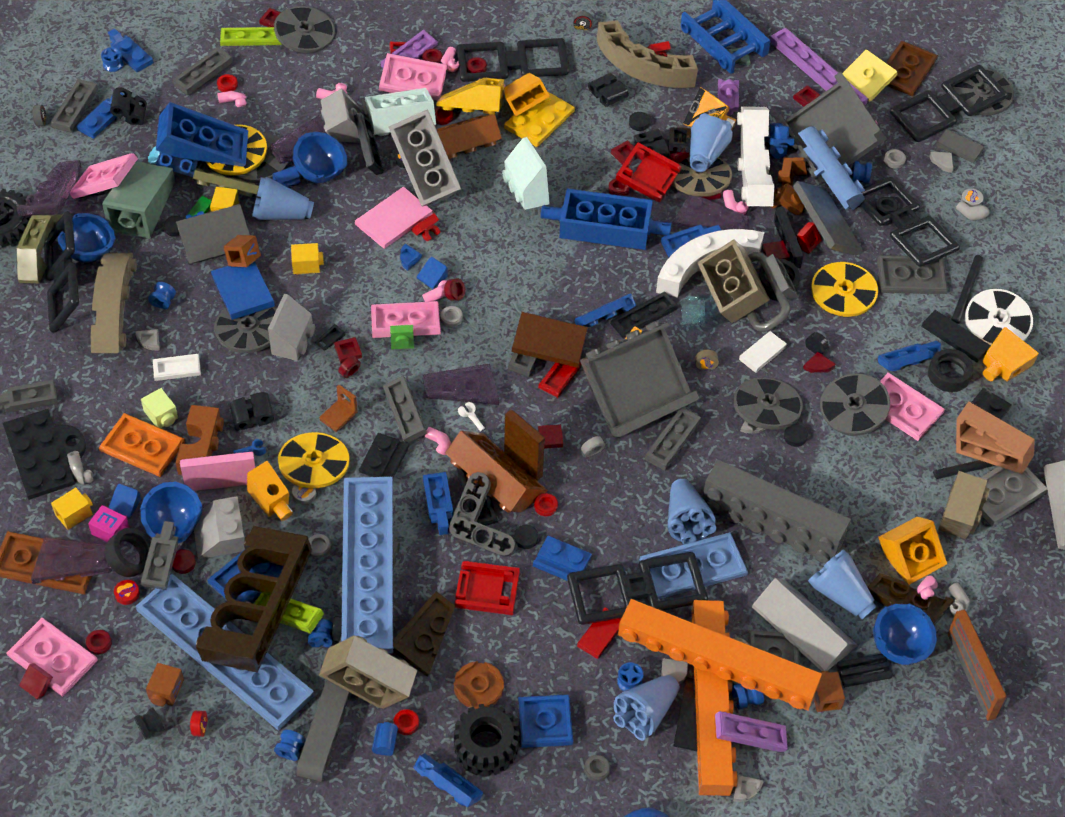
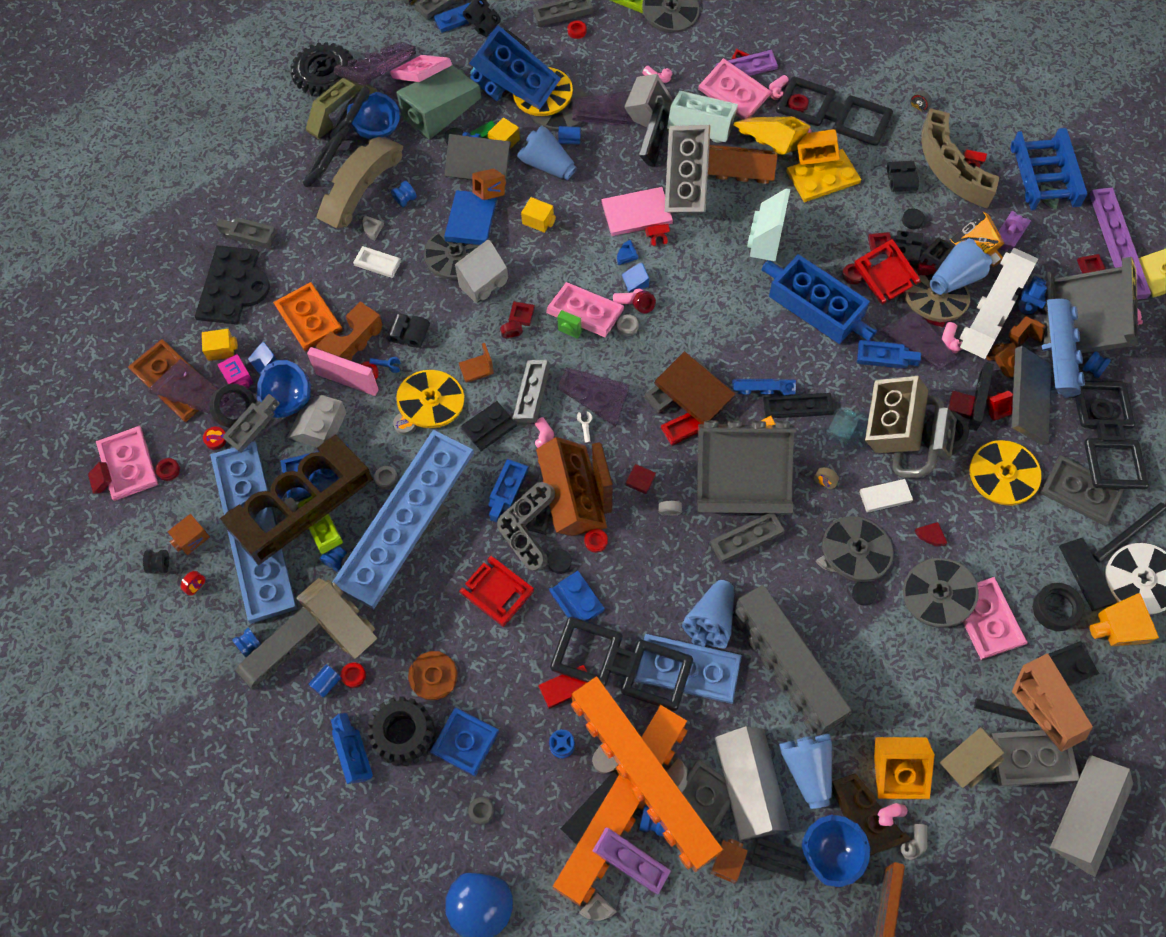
camera: 35 degrees right, 10 degrees up
light grey arm [67,451,93,485] -> none
yellowish green brick [141,388,178,428] -> none
dark red tile [172,549,196,574] -> none
olive wing [193,168,259,197] -> none
bright pink arm [217,91,247,107] -> none
light orange torso [247,461,293,521] -> none
blue cylinder [293,132,347,183] -> none
black piece [315,324,346,351] -> none
dark brown wing [393,591,455,677] -> none
dark red tile [422,49,443,64] -> none
red tile [434,106,453,125] -> none
medium blue cone [613,675,680,741] -> none
white brick [656,229,764,298] -> none
black tile [805,332,829,354] -> none
blue hinge [878,341,941,371] -> none
light grey tile [884,149,906,169] -> none

